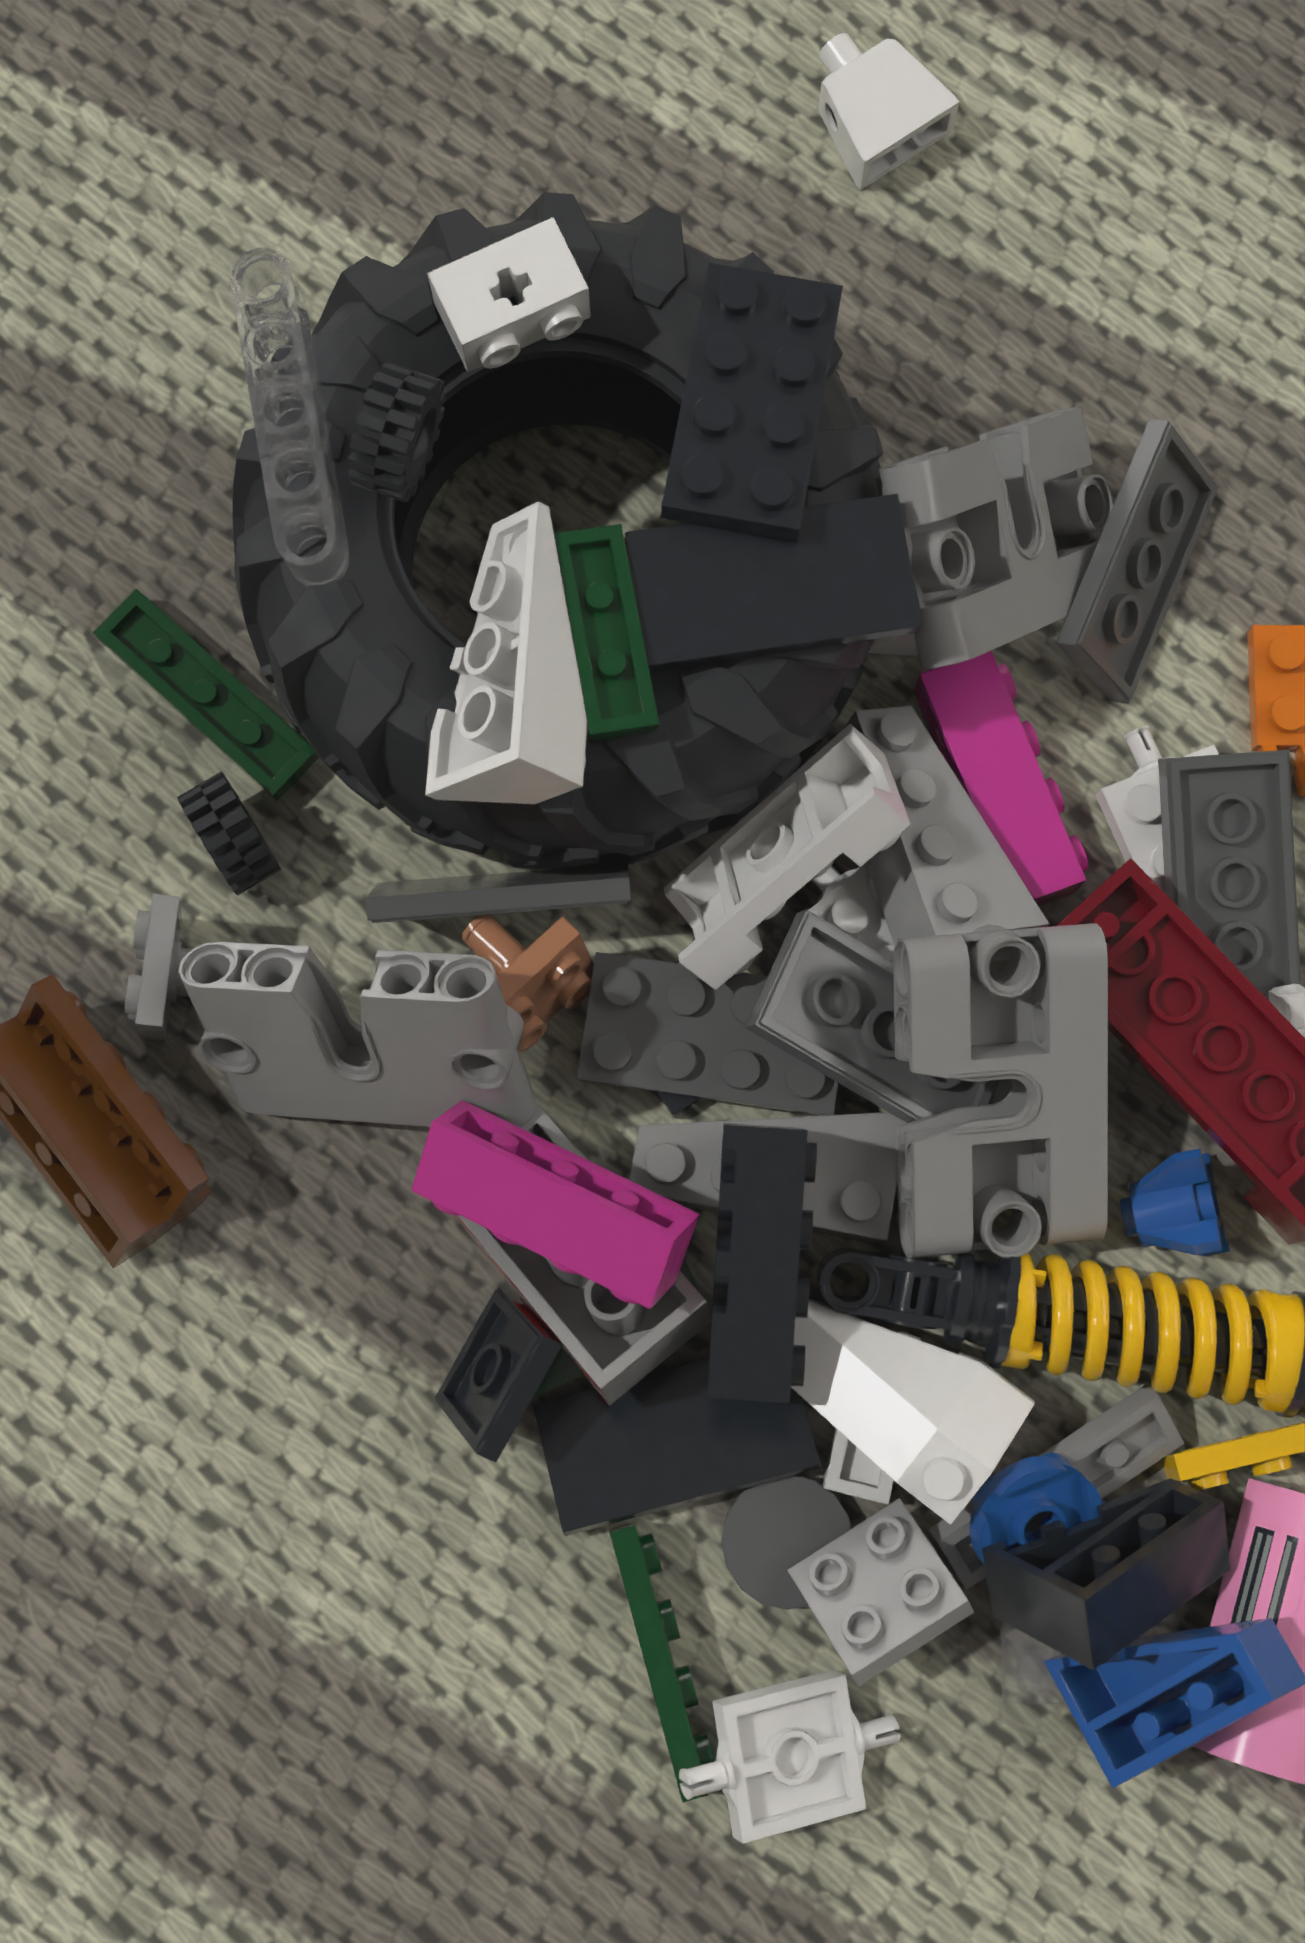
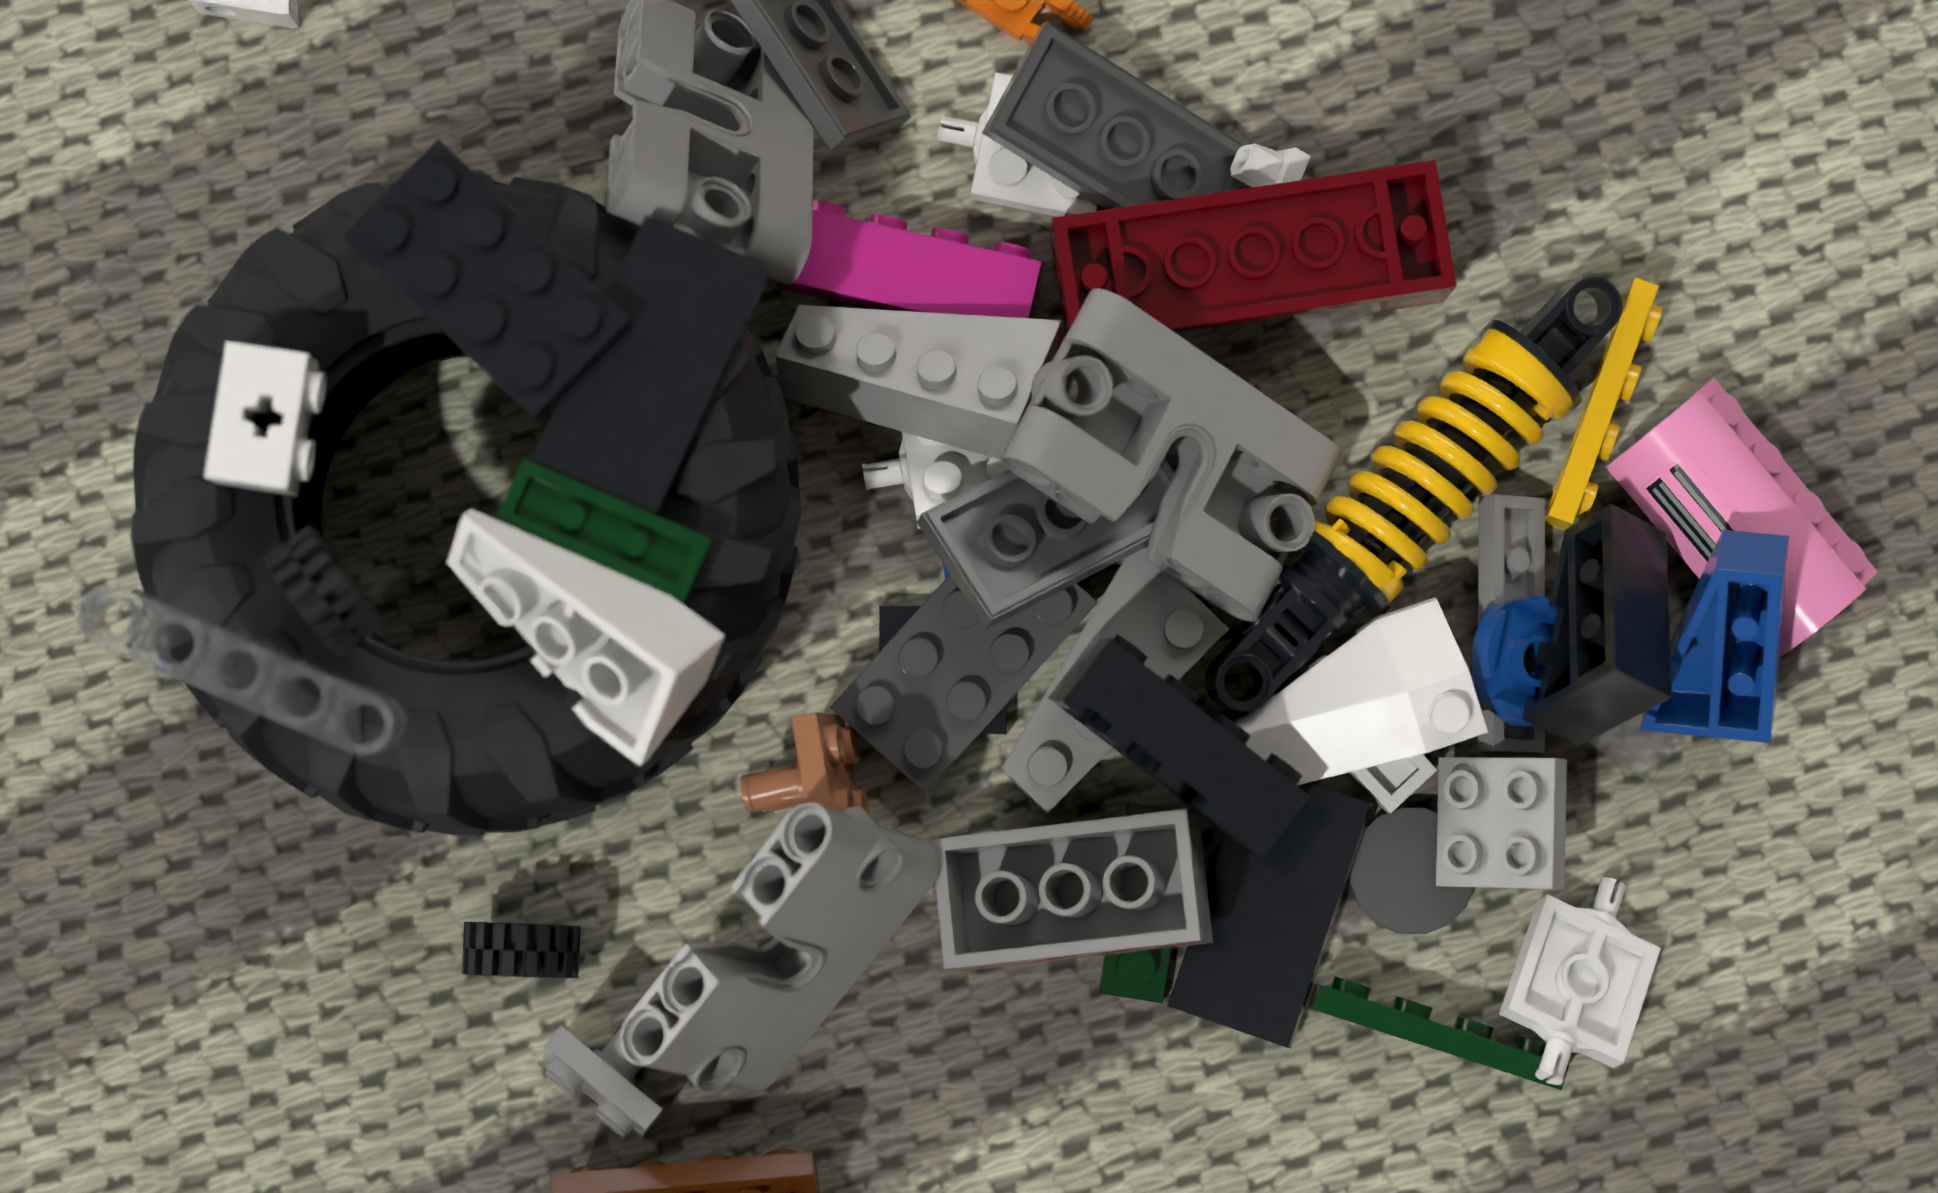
camera: 60 degrees left, 5 degrees up
dark green plate [93,588,319,802] -> none
dark grey tile [366,865,631,923] -> none
dark pink brick [411,1100,700,1309] -> none
black tile [435,1287,563,1462] -> none
white piece [664,724,911,990] -> none
blue brick [1120,1148,1230,1256] -> none

